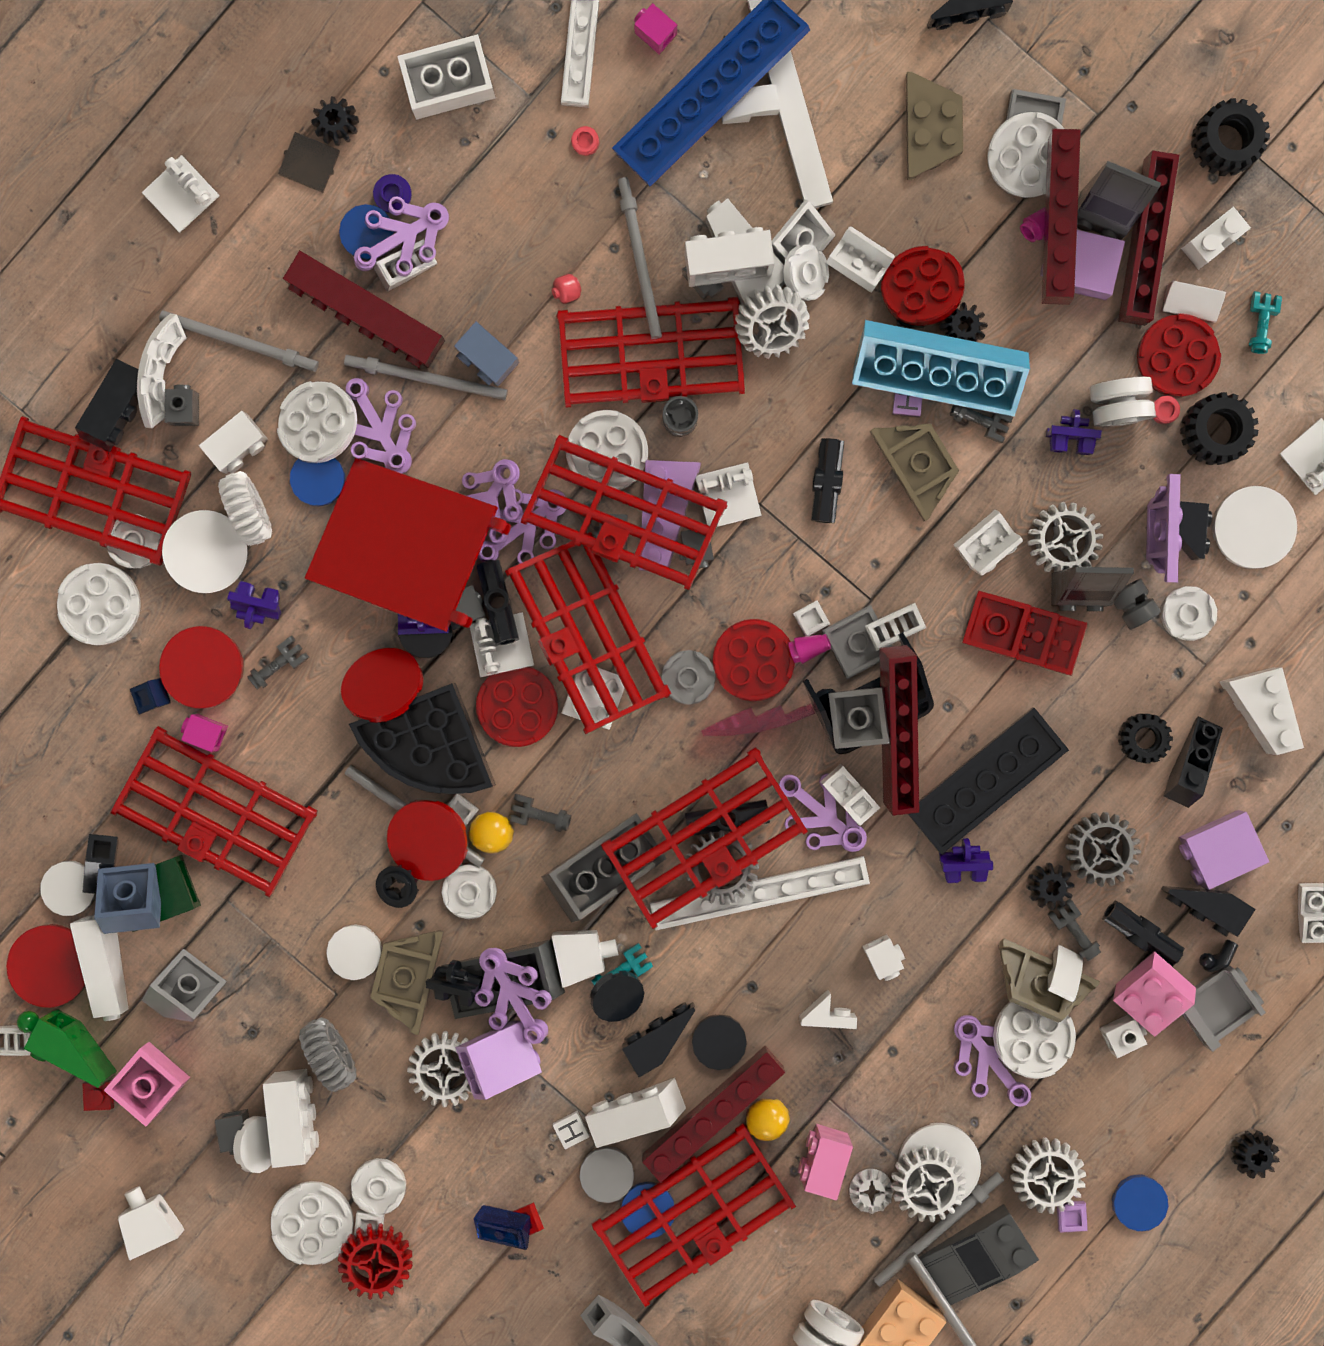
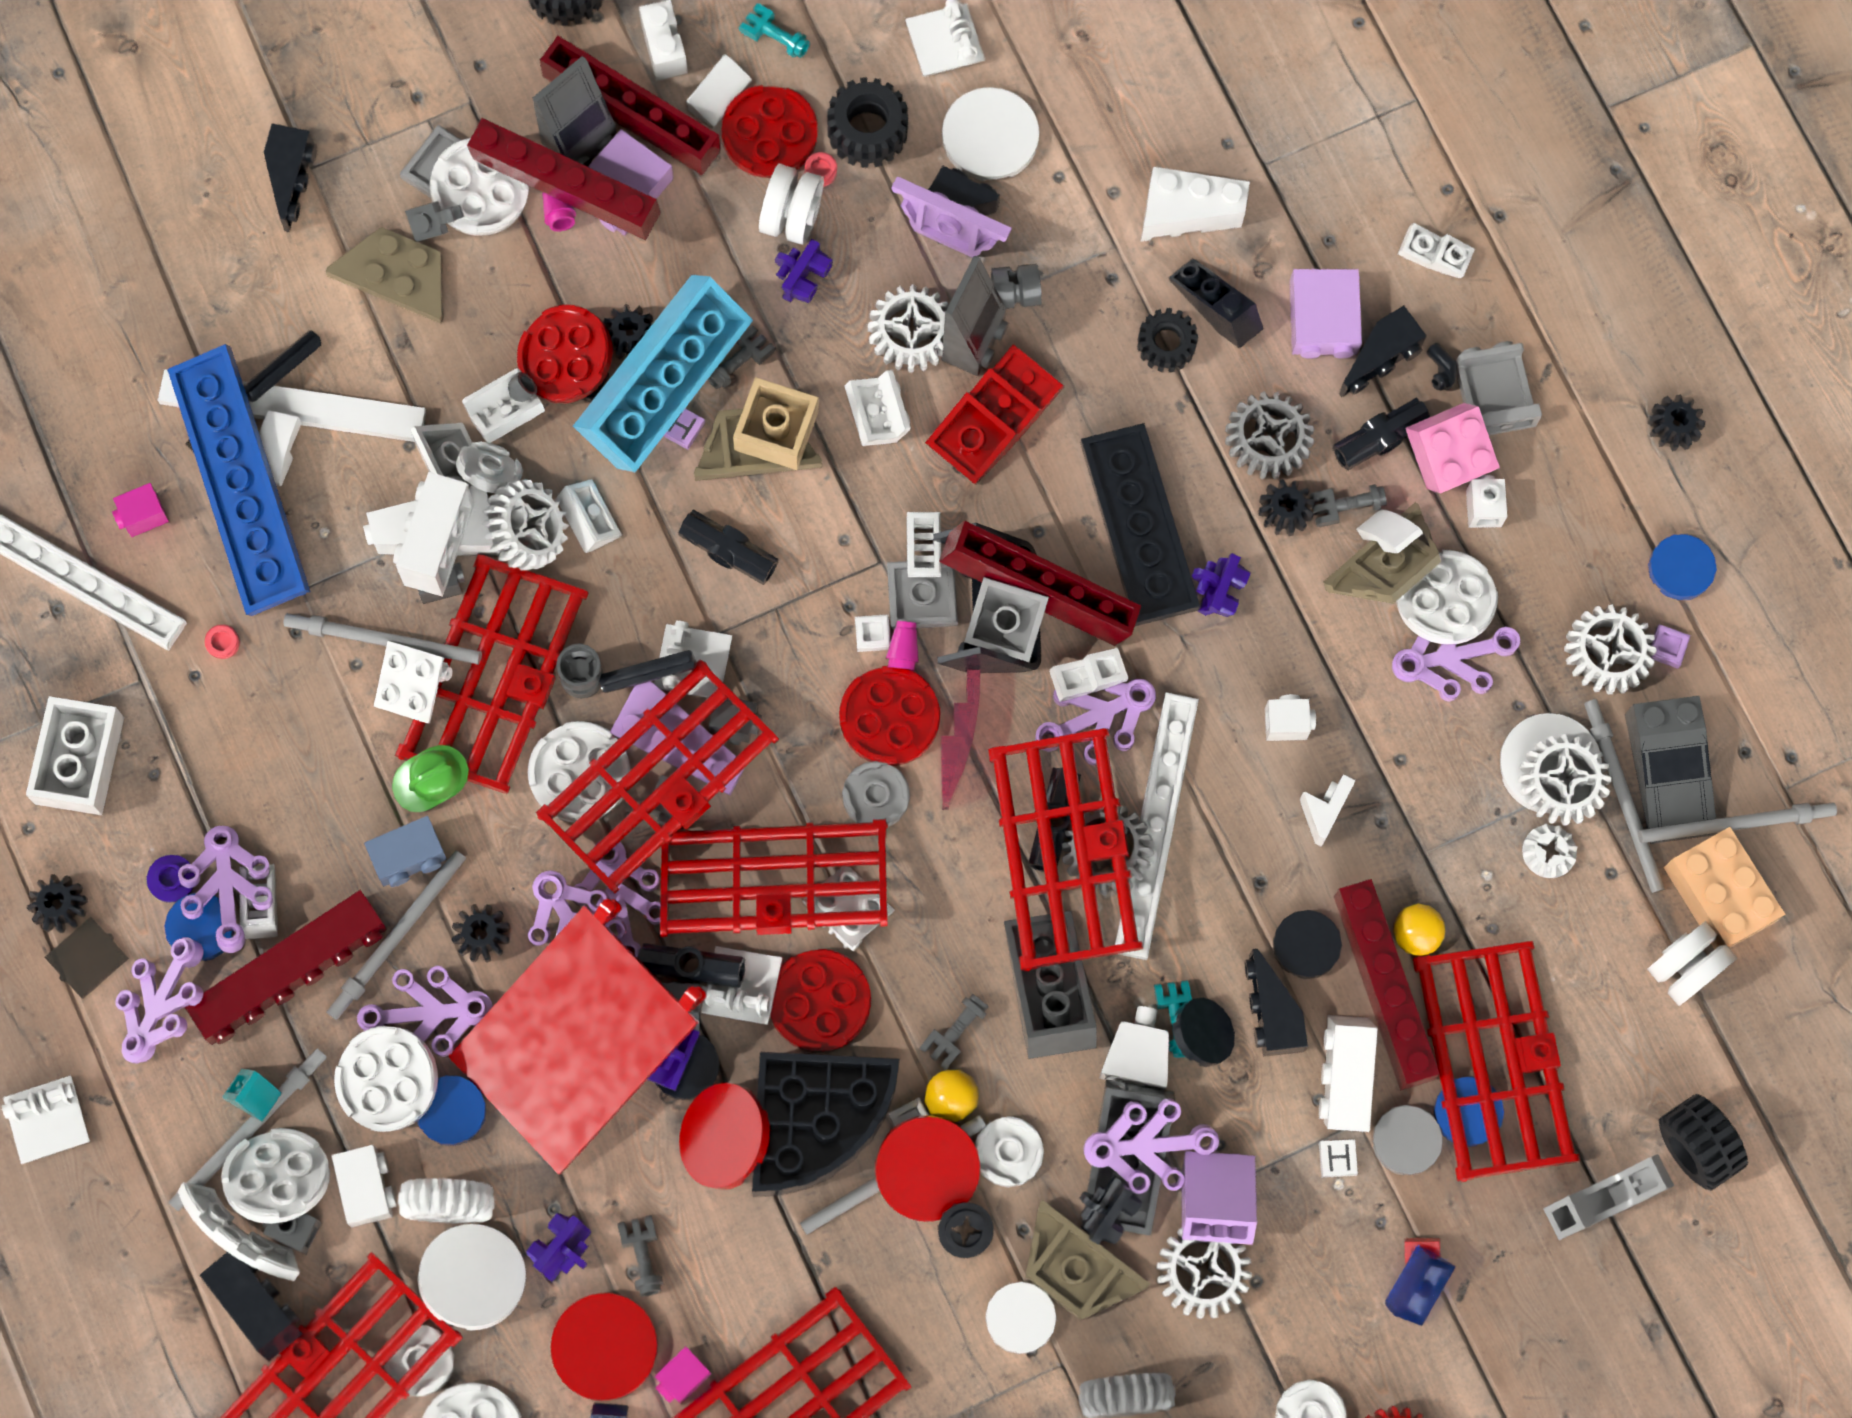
camera: 70 degrees left, 15 degrees down
coral piece [552,274,581,304] -> none
bright pink brick [798,1124,853,1200] -> none
white tile [1161,586,1217,641] -> none
none -> lavender plant [116,937,203,1063]
none -> teal slope [221,1068,282,1122]
none -> white tile [222,1128,330,1223]
none -> black axle [244,330,322,402]
none -> white hinge [374,641,453,723]
none -> bright green piece [392,745,469,812]
none -> dark grey plate [405,201,465,242]
none -> black gear [452,904,510,962]
none -> dark grey hinge [508,372,537,402]
none -> white slope [556,479,622,553]
none -> black axle [599,650,696,693]
none -> tan brick [733,377,819,470]

